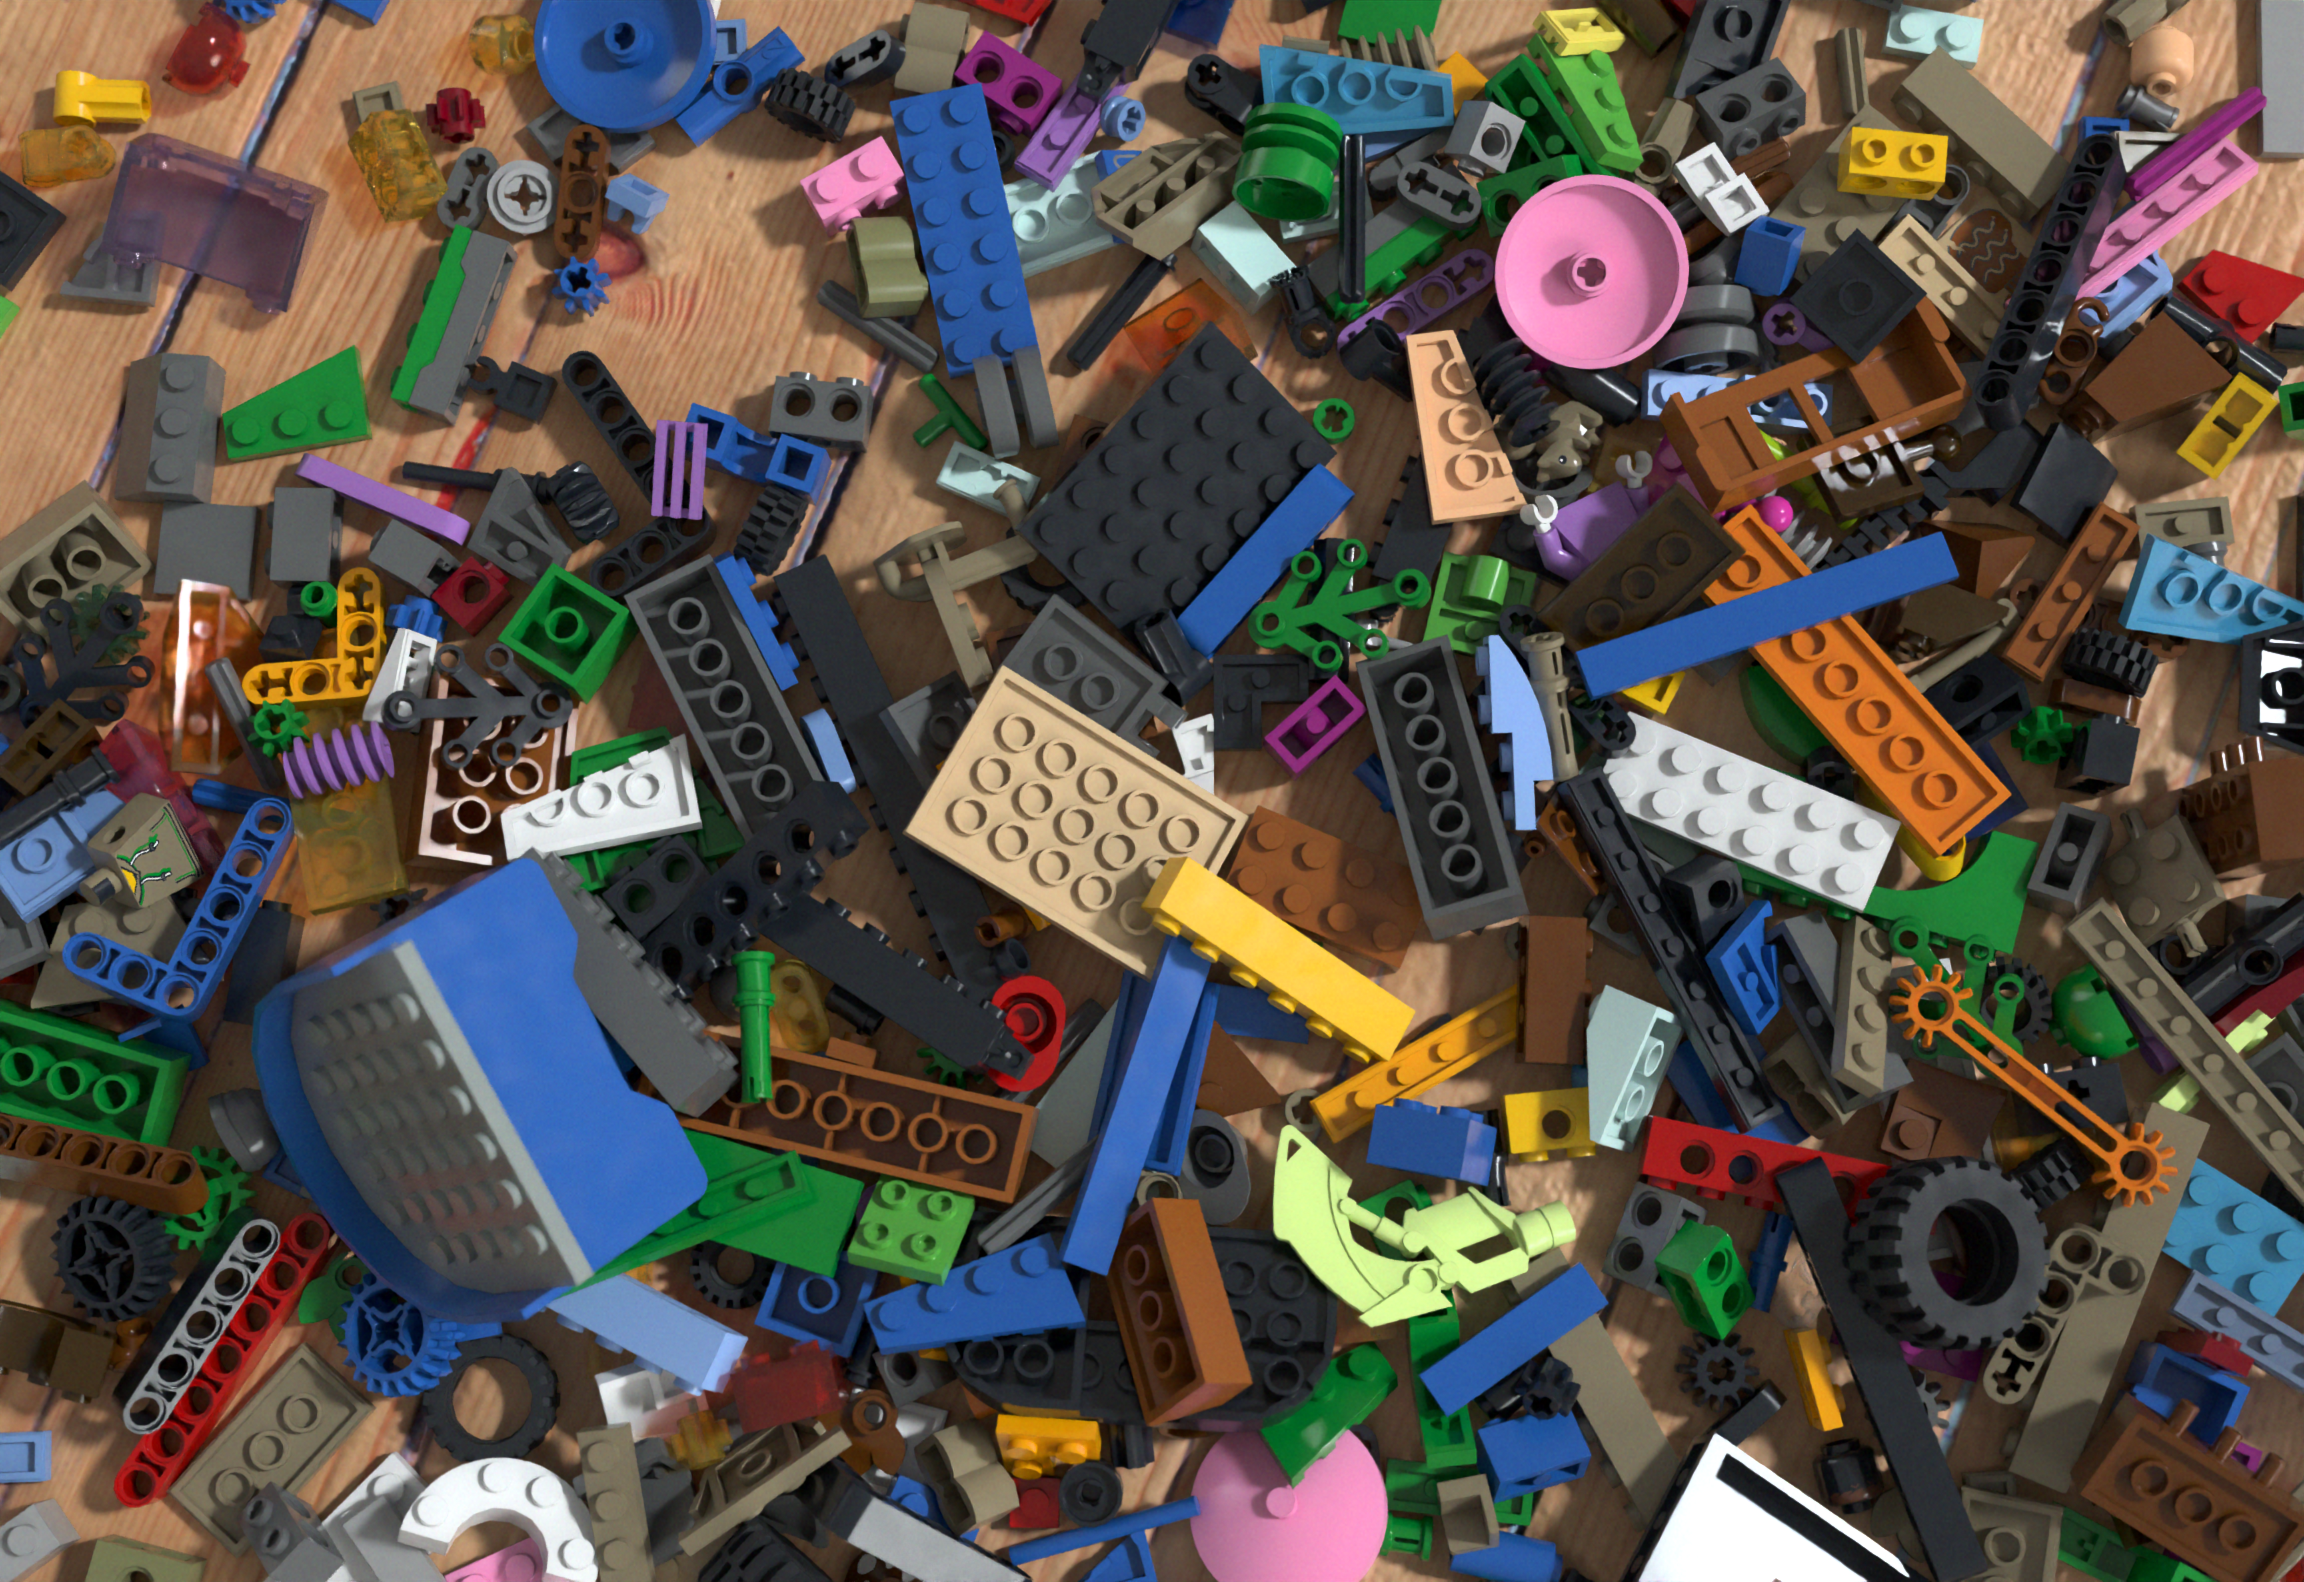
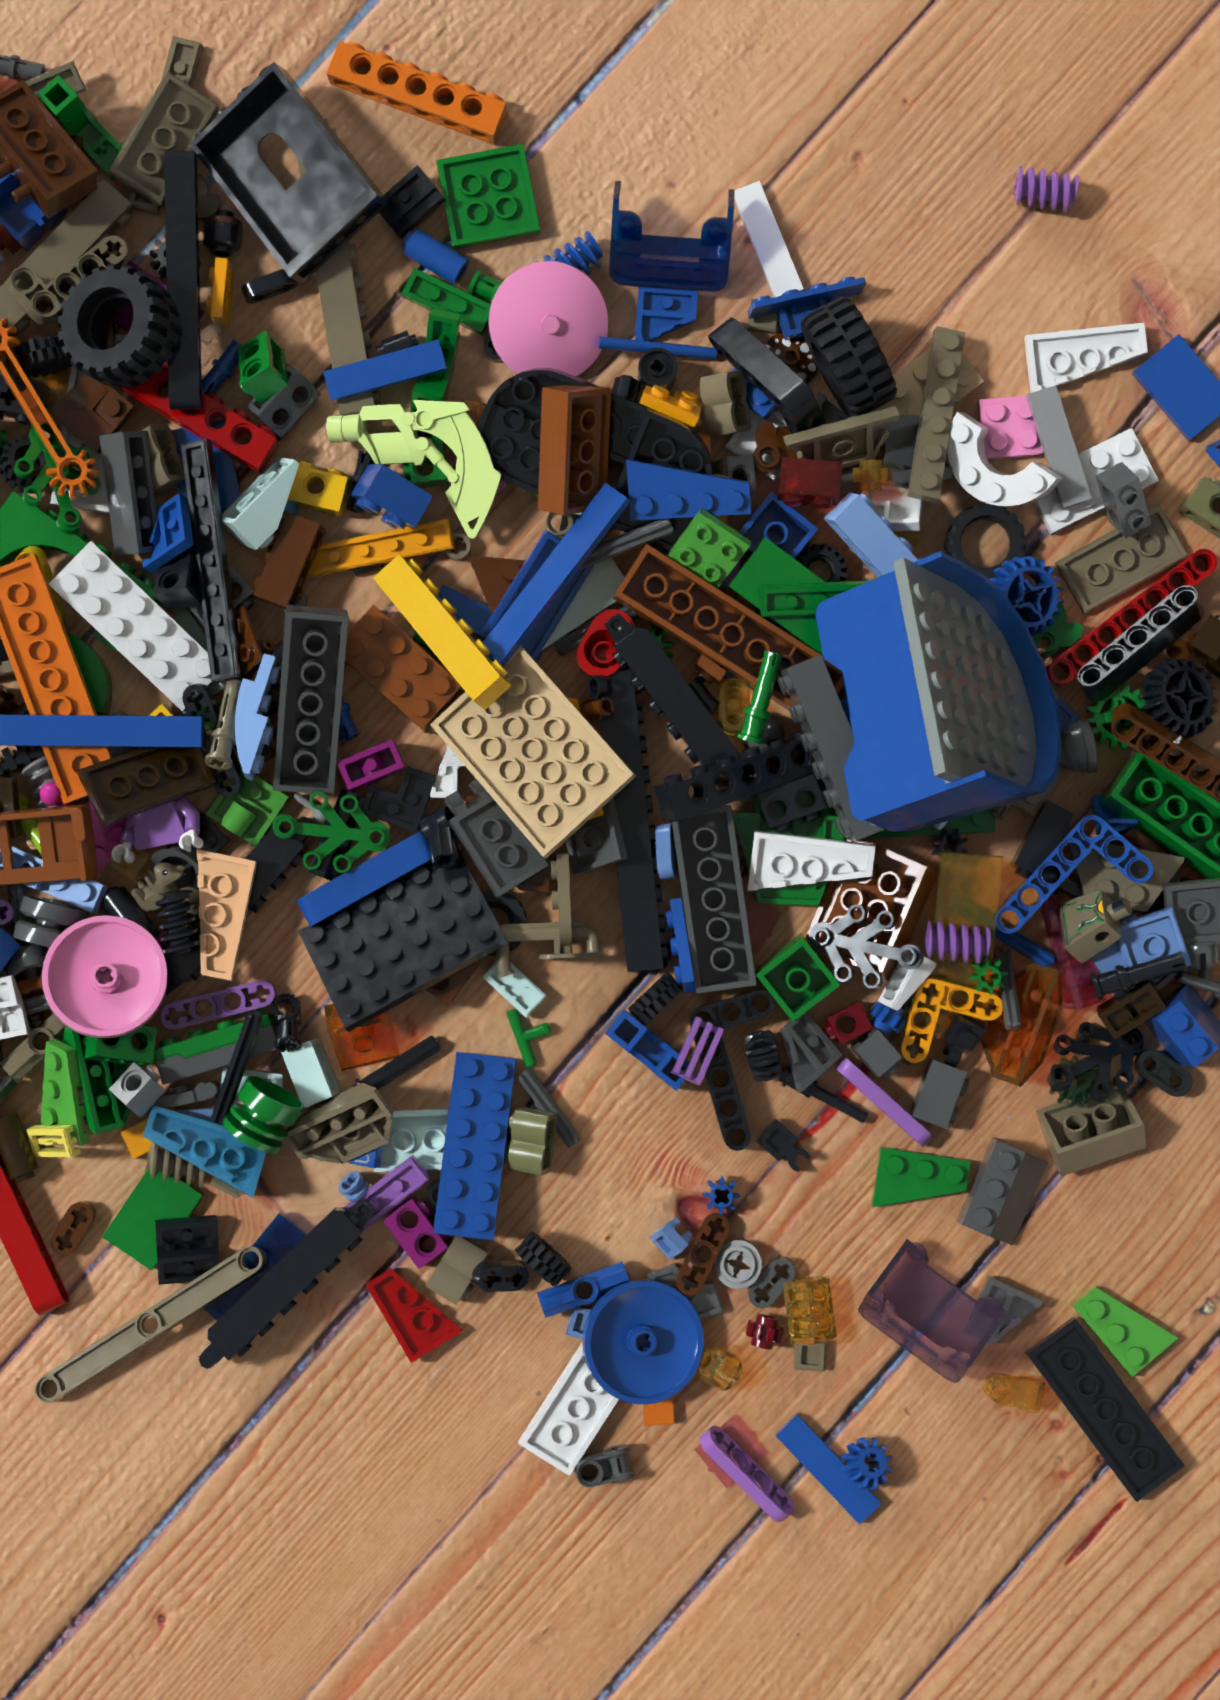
camera: 160 degrees left, 5 degrees up
yellow piece [53,70,152,130] -> none
dark grey tile [153,501,262,602] -> none
clear red cylinder [162,1,251,98] -> none
green pin [300,581,338,631] -> none
dark grey piece [390,224,518,426] -> none
dark grey brick [769,371,874,453] -> none
bright pink brick [800,136,909,237] -> none
black pin [842,1322,880,1388] -> none
dark grey wheel [972,344,1060,460] -> none
red plate [1010,1475,1061,1529] -> none
dark grey piece [1177,1109,1251,1225] -> none
black piece [1184,54,1264,137] -> none
green wing [1256,1340,1398,1490] -> none
green bush [1312,398,1355,445] -> none
black piece [1339,319,1413,403] -> none
dark grey beam [1395,161,1482,231] -> none
dark tan panel [1437,1473,1500,1555] -> none
blue brick [1474,1411,1592,1504] -> none
black gear [1515,1357,1581,1420] -> none
black gear [1674,1331,1760,1413] -> none
black beam [1807,745,1855,803] -> none
dark tan plate [1831,915,1893,1098] -> none

